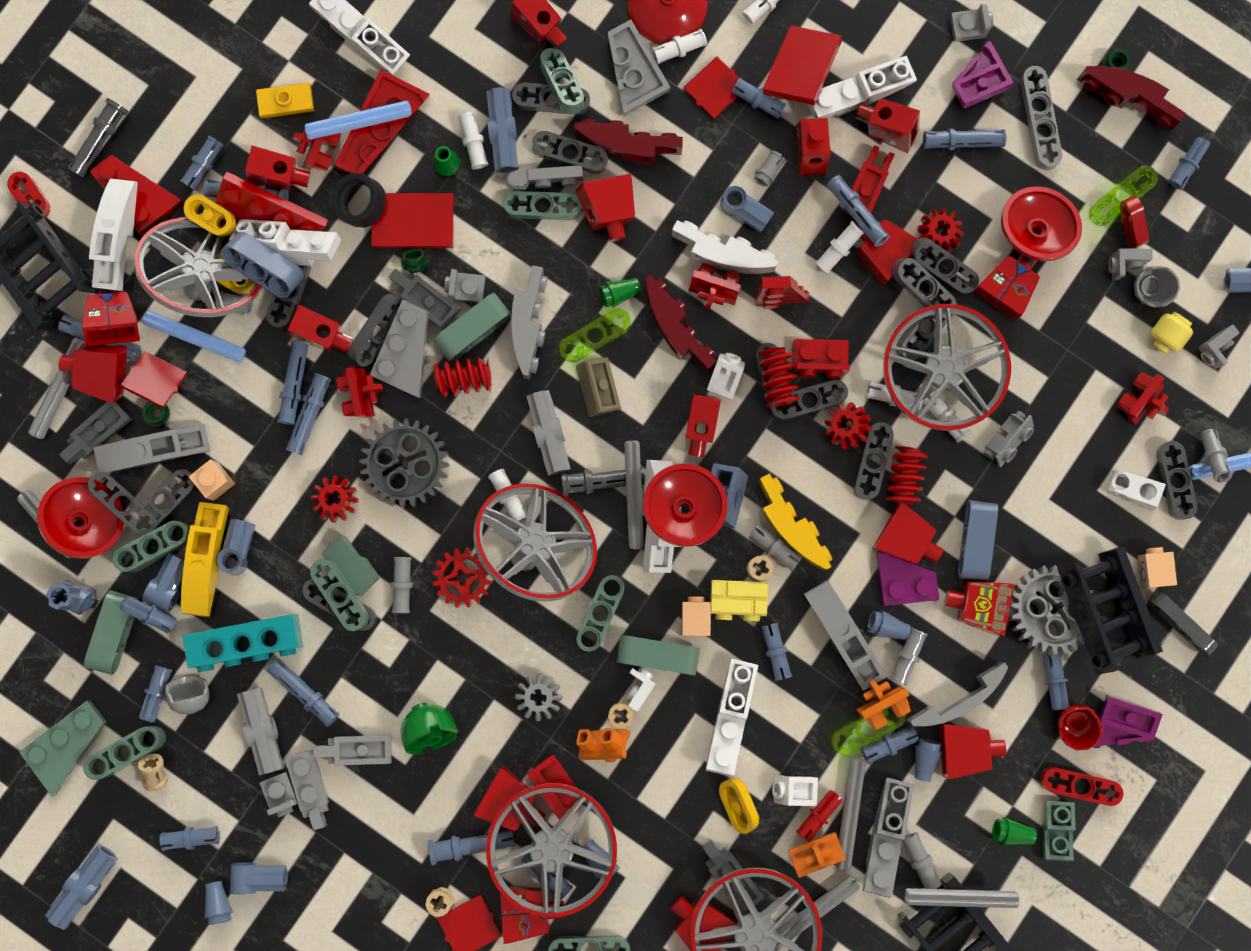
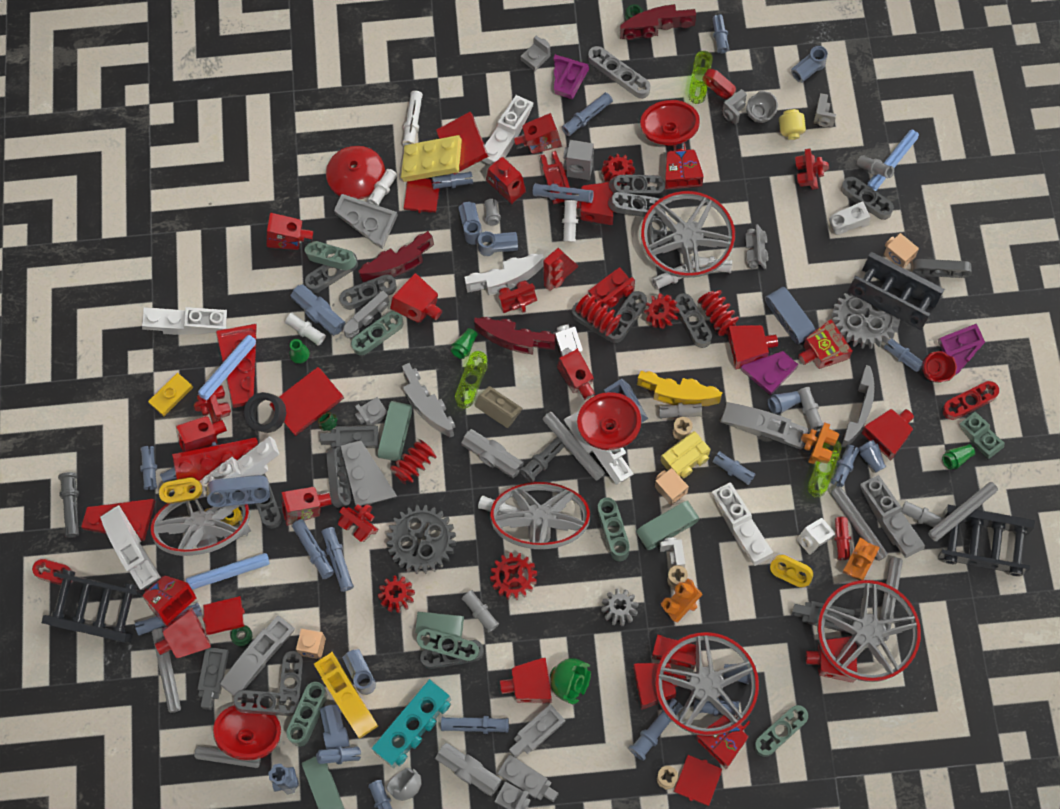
camera: 35 degrees left, 15 degrees down
none -> light yellow plate [401,135,462,182]
none -> sand blue piece [458,201,482,245]
none -> red torso [500,657,552,704]
none -> light grey brick [563,140,594,180]

